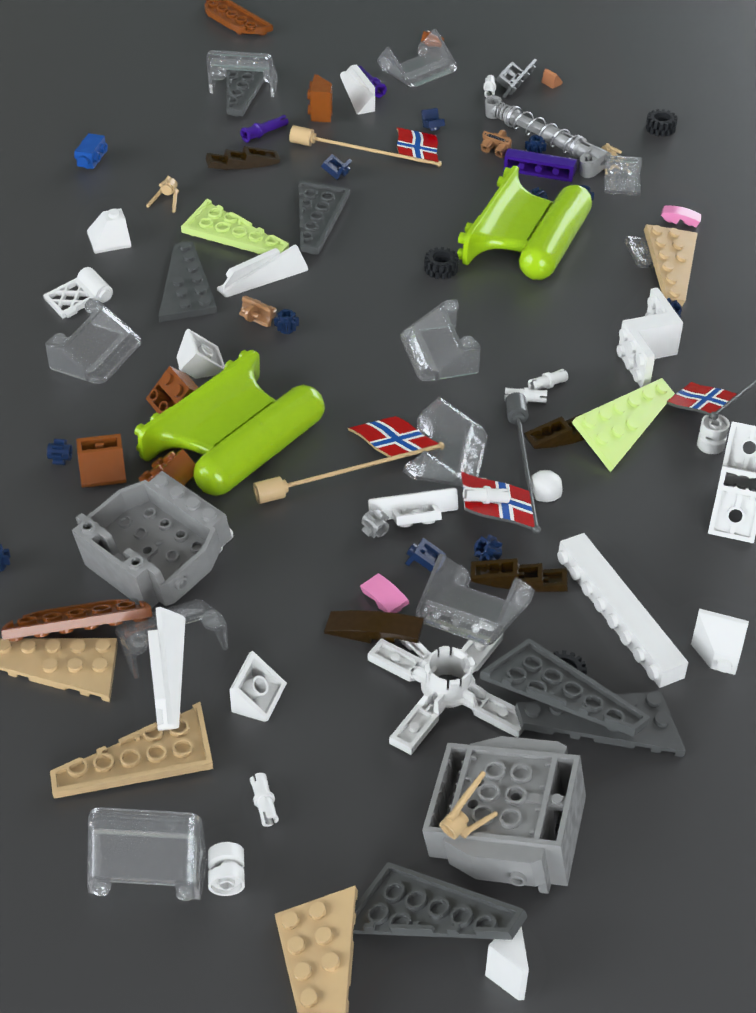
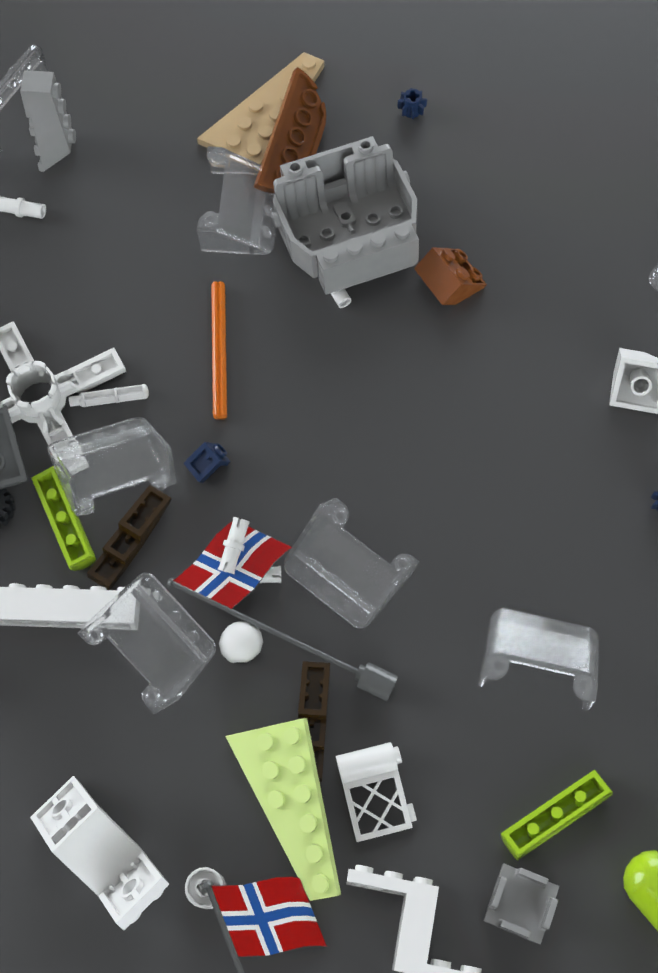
camera: 120 degrees right, 25 degrees up
dark blue gear [47,438,73,465] -> none
tan wing [50,702,213,799] -> none
dark orange slope [76,434,127,488] -> none
lime piece [134,350,325,496] -> none
dark orange slope [146,366,199,414] -> none
white wedge [148,607,185,731] -> none
white slope [230,651,287,722] -> none
flag [253,416,445,504] -> none
dark brown slope [324,610,424,644] -> none
bright pink slope [360,573,409,613] -> none
light grey gear [362,509,389,538] -> none
white bracket [368,488,458,527] -> none
dark blue gear [474,534,503,561] -> none
white pin [504,387,547,403] -> none
white pin [528,369,568,390] -> none
none -> light grey wedge [20,70,76,172]
none -> lime brick [31,466,96,571]
none -> clear windscreen [77,572,216,714]
none -> orange axle [211,281,227,420]
none -> white piece [336,742,417,842]
none -> light grey panel [483,863,560,945]
none -> lime brick [501,769,613,860]

